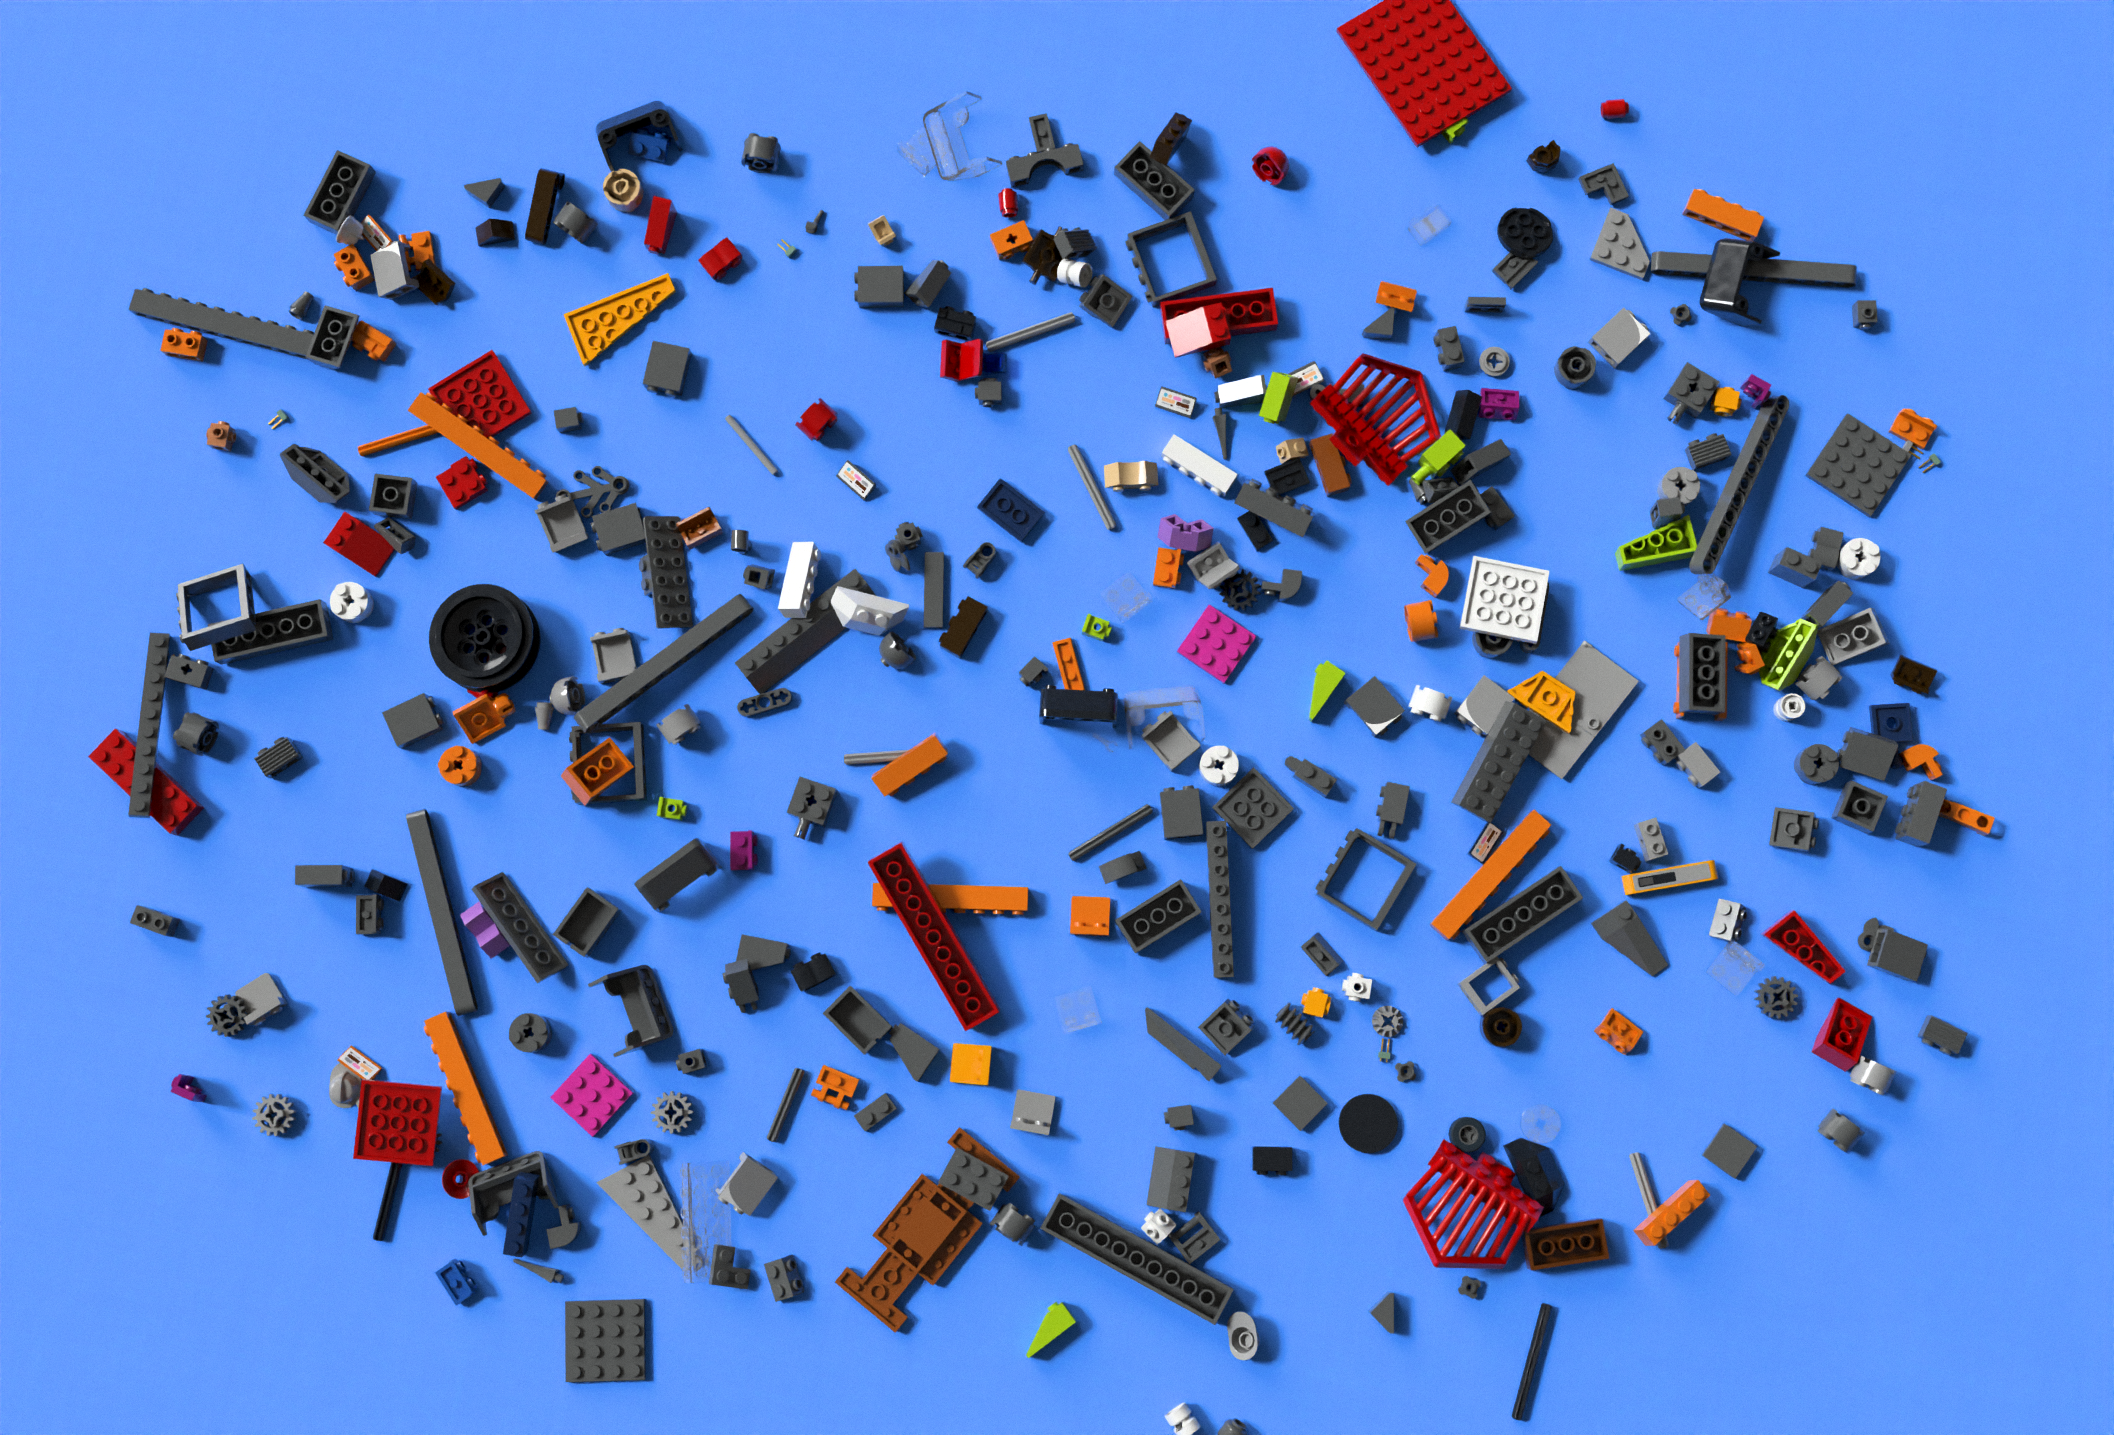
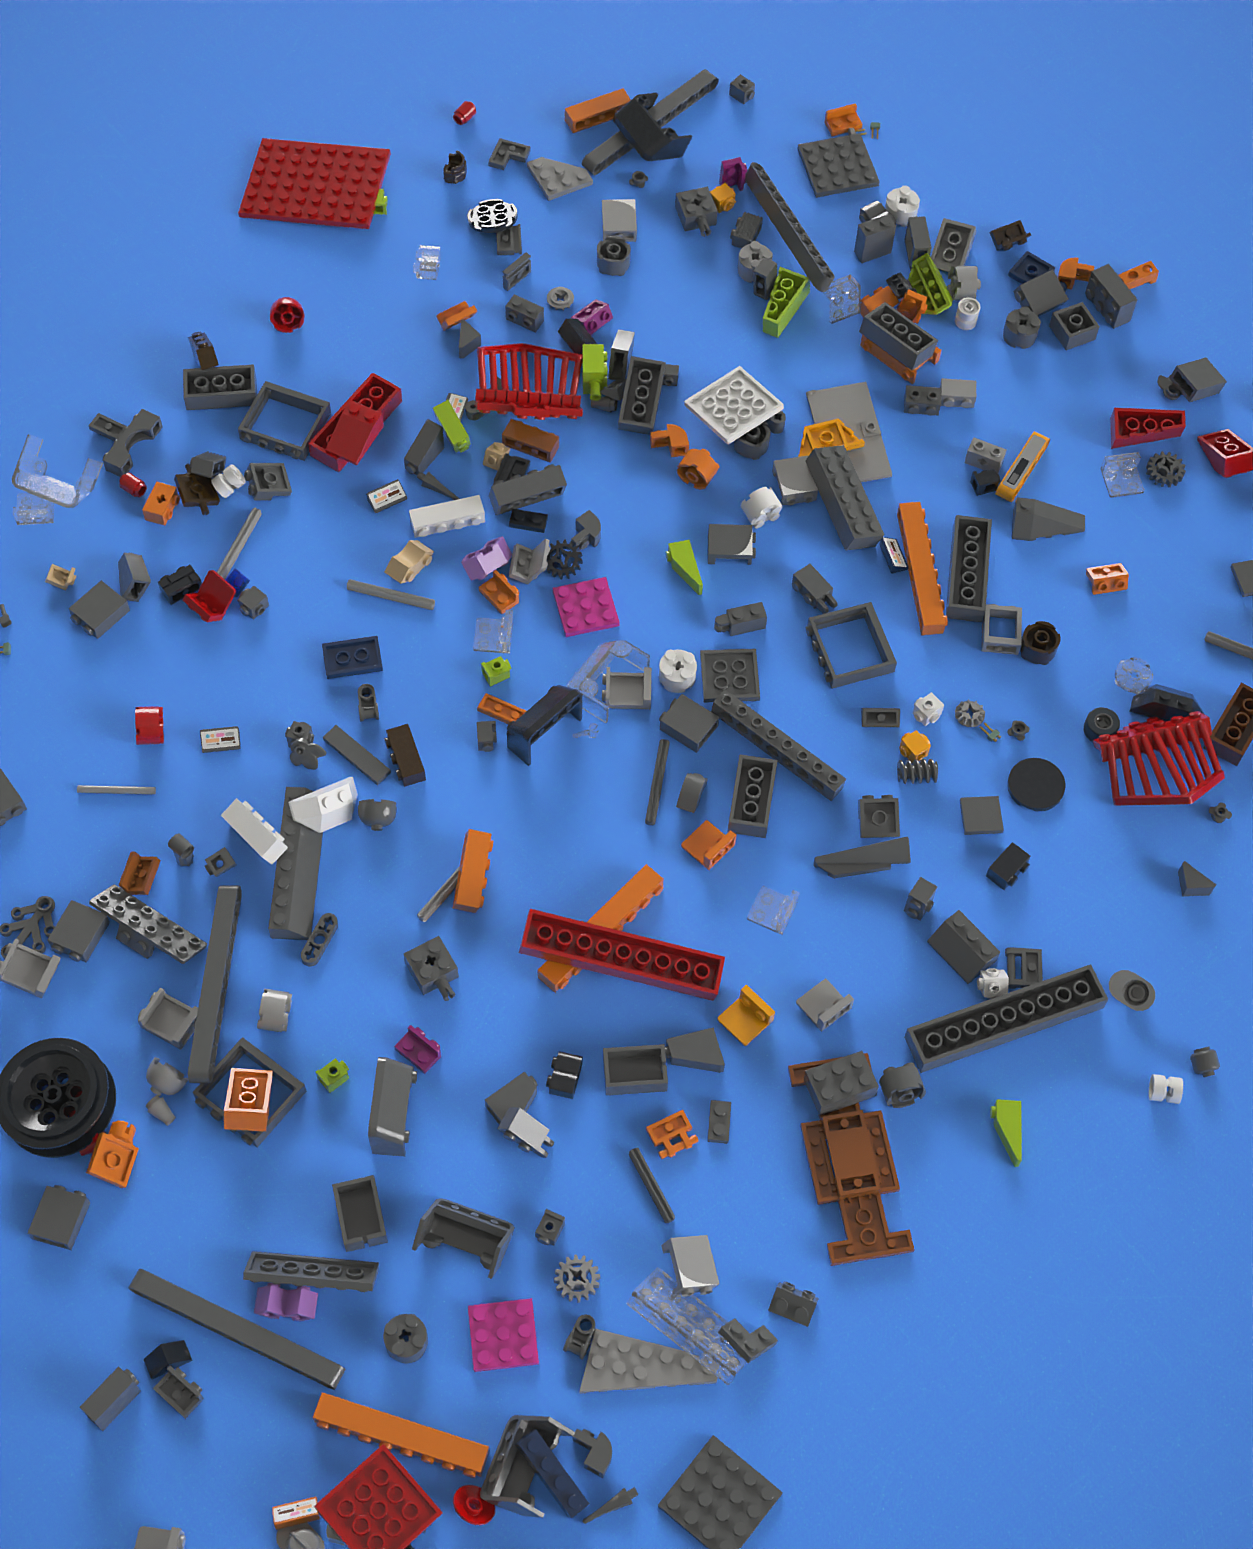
camera: 55 degrees left, 20 degrees down
orange brick [438,745,482,786] -> none
nougat brick [1203,347,1232,379] -> none
bracket [1709,898,1747,944] -> none
dark grey plate [1769,807,1819,853] -> none

